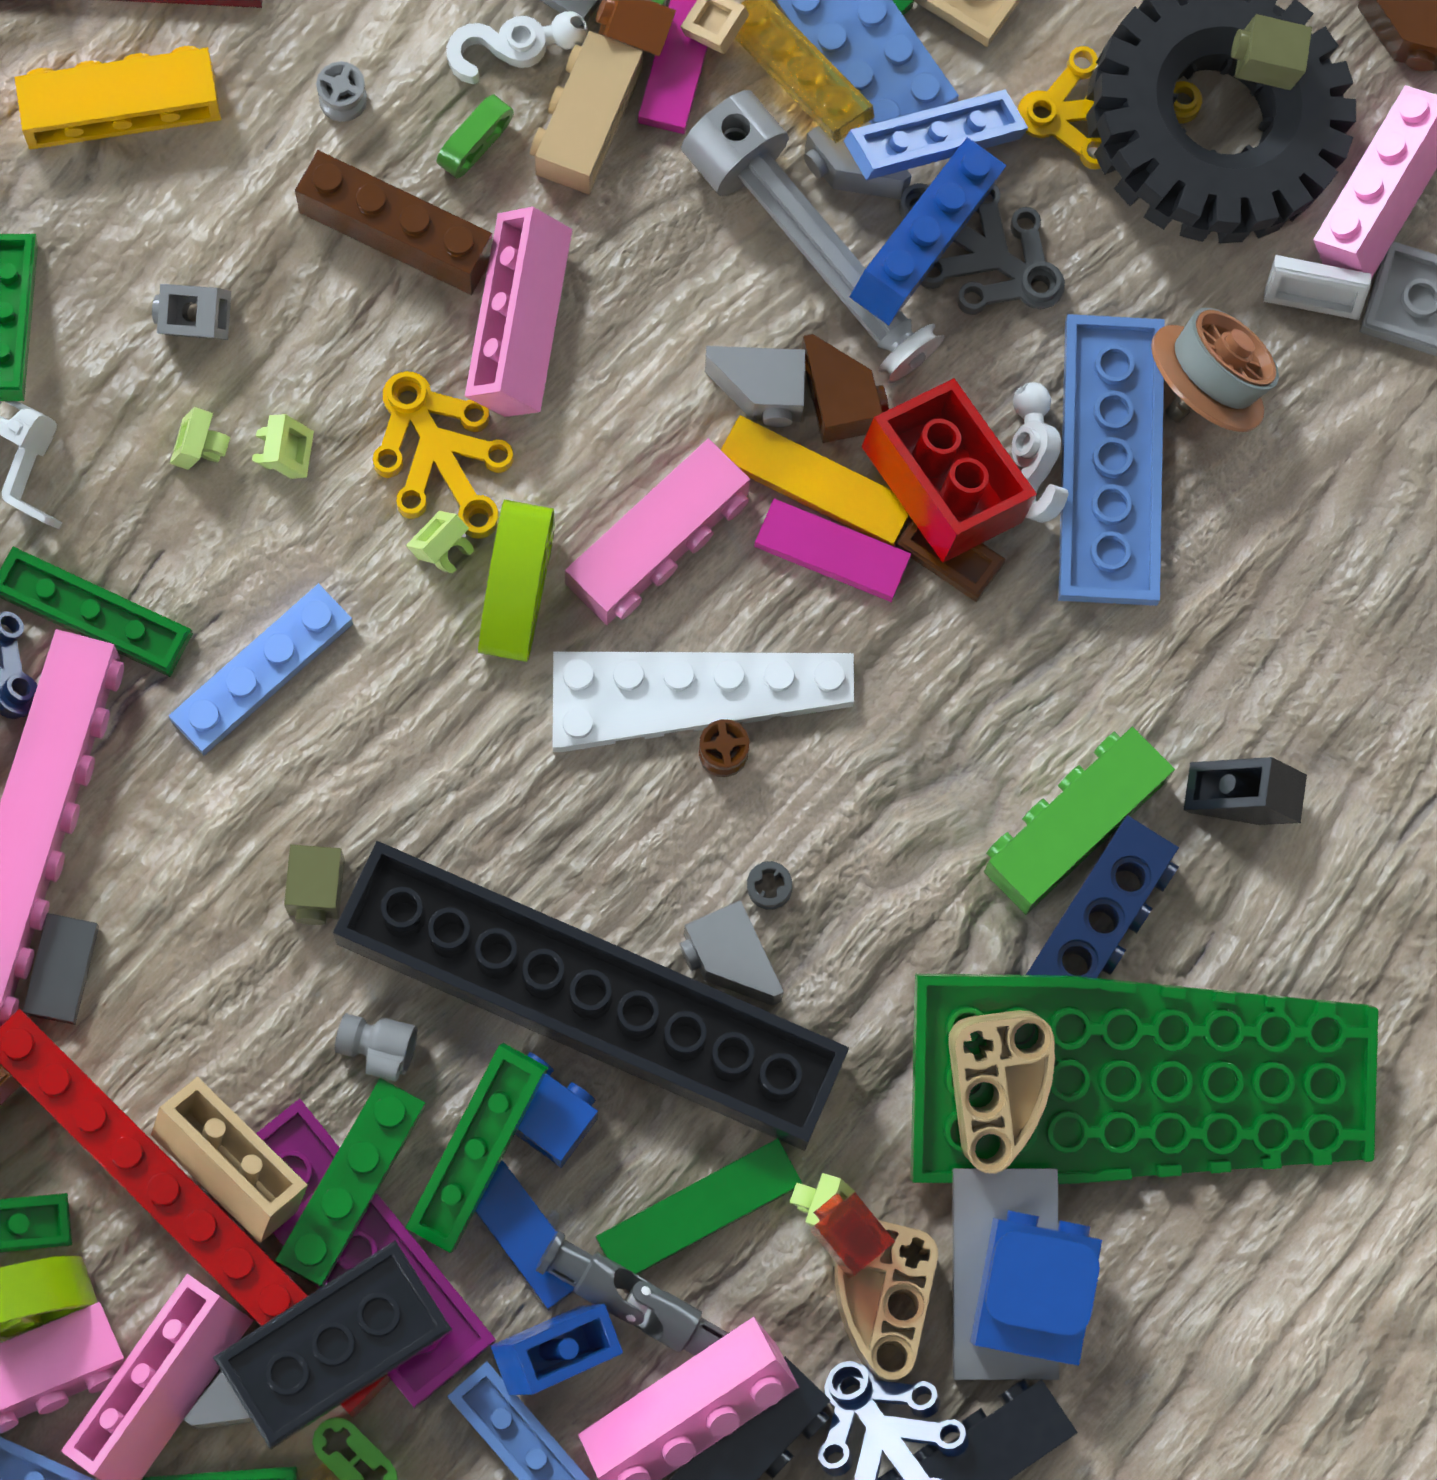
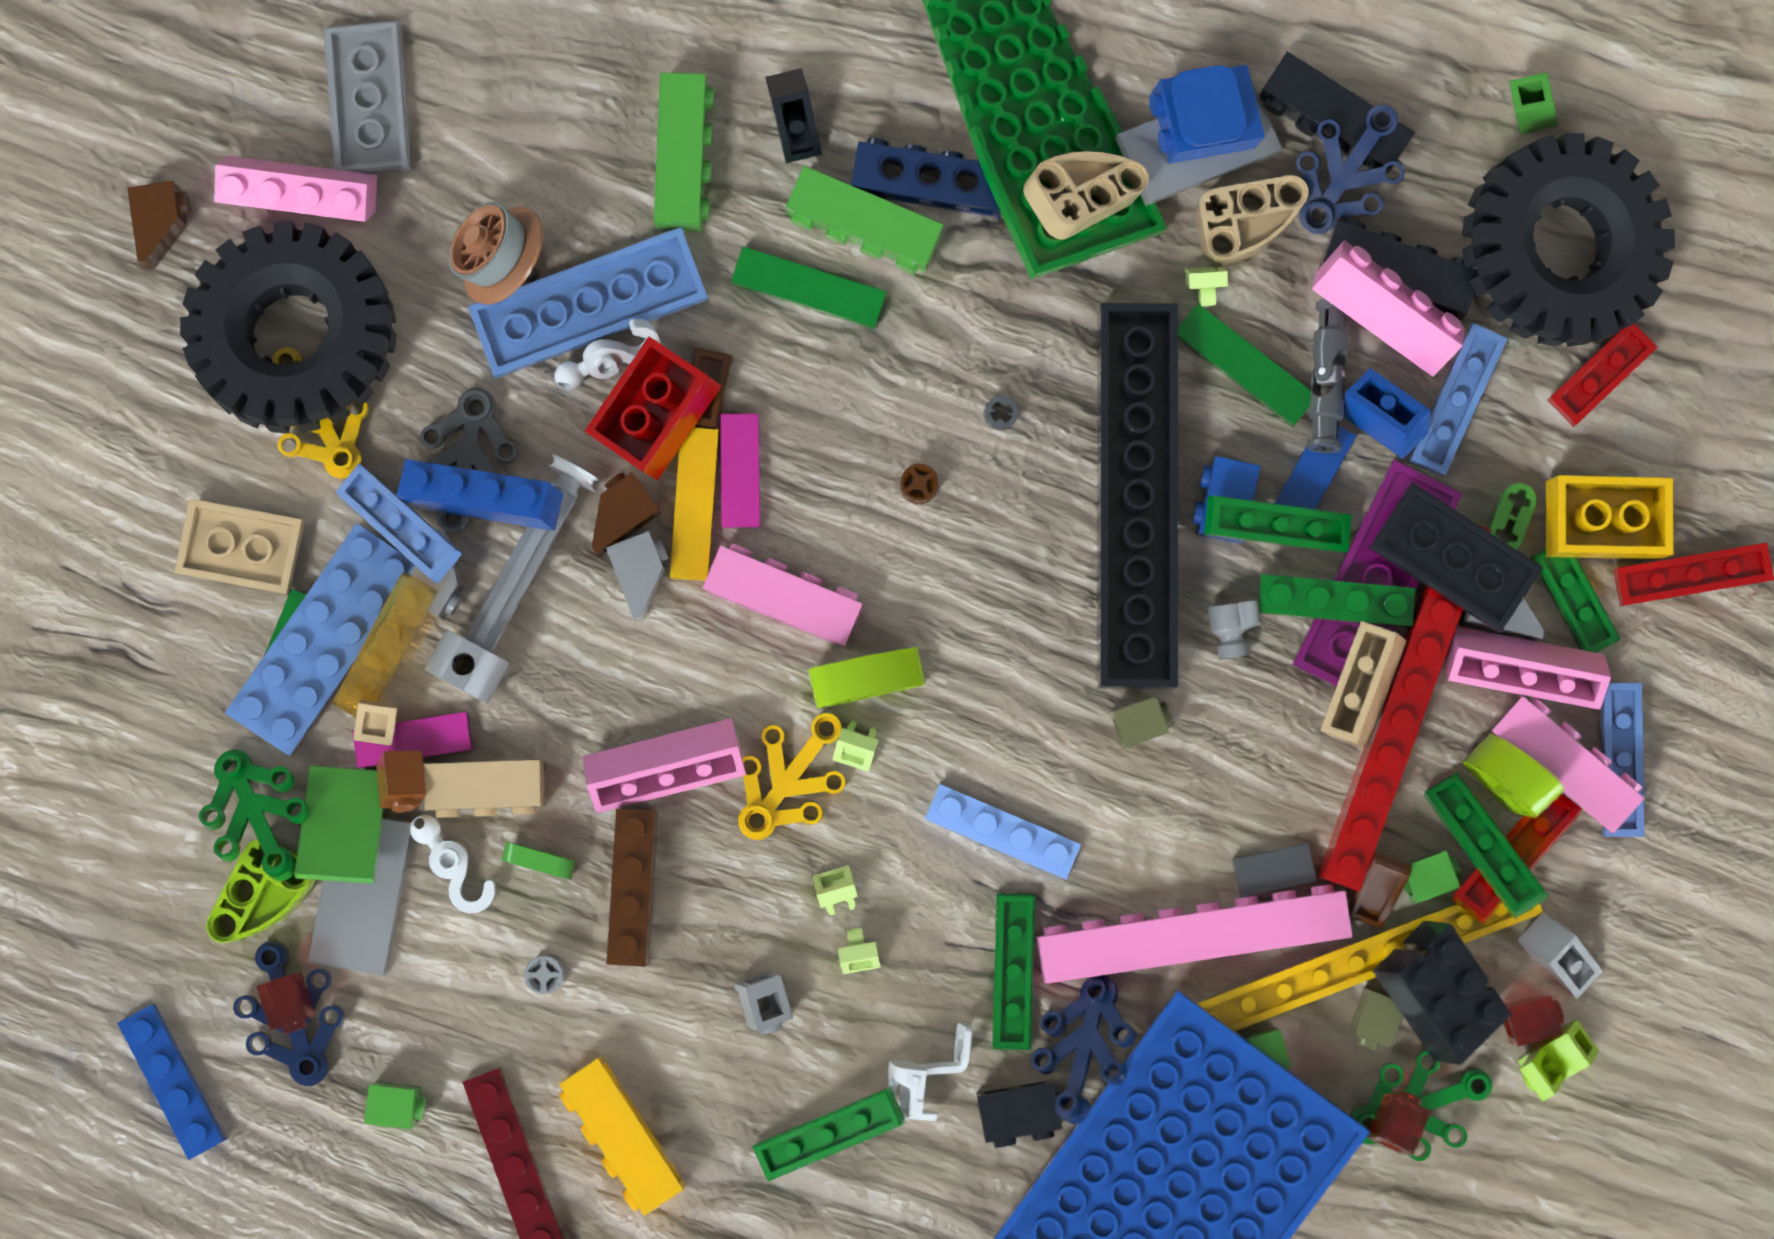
camera: 105 degrees left, 10 degrees up
white wing [553,651,854,752] -> none
light grey slope [679,900,784,1006] -> none
clear red brick [809,1192,895,1279] -> none
olive brick [1231,14,1312,90] -> none
white tile [1264,255,1371,320] -> none
none -> bright green brick [654,73,714,232]
none -> green tile [731,246,886,330]

